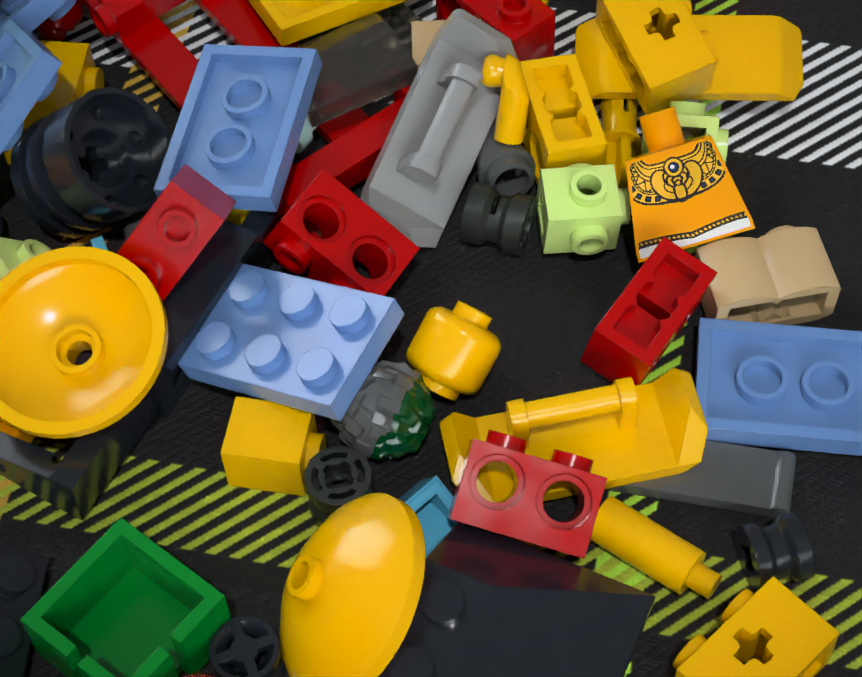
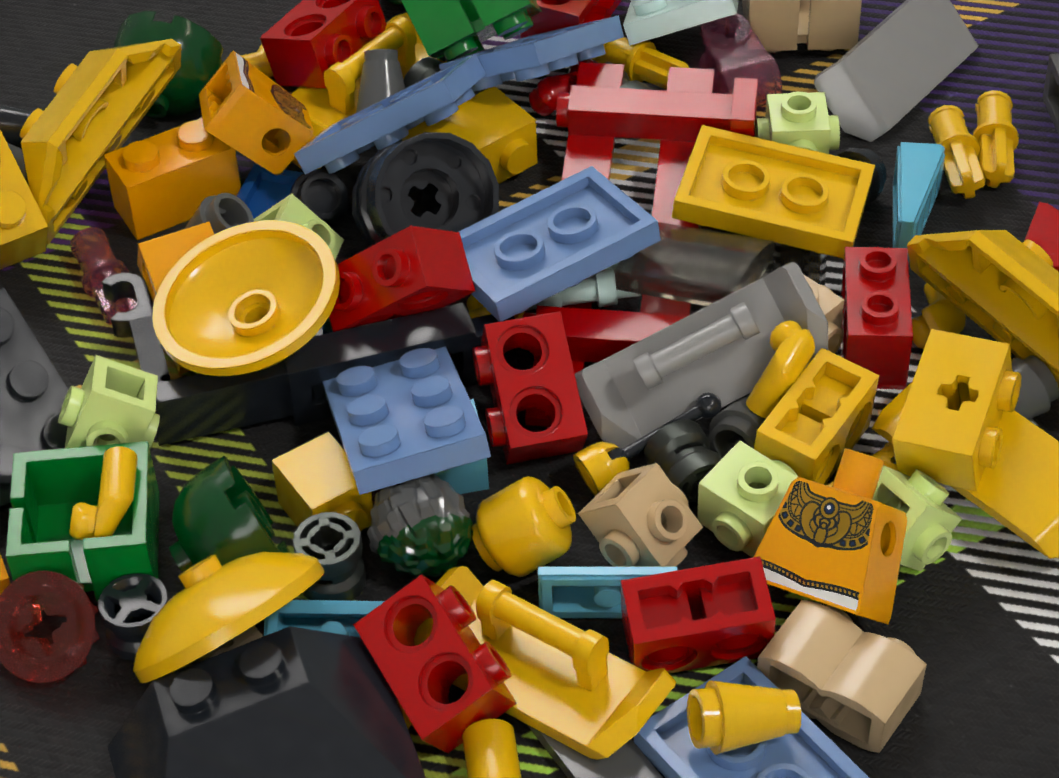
camera: 45 degrees right, 10 degrees down
none -> yellowish green brick [58,355,160,448]
none -> yellow arm [69,446,138,540]
none -> dark green cylinder [169,456,291,573]
none -> medium azure slope [538,567,677,618]
none -> hinge [573,392,721,496]
none -> tan brick [578,463,703,567]
none -> yellow cone [687,680,801,755]

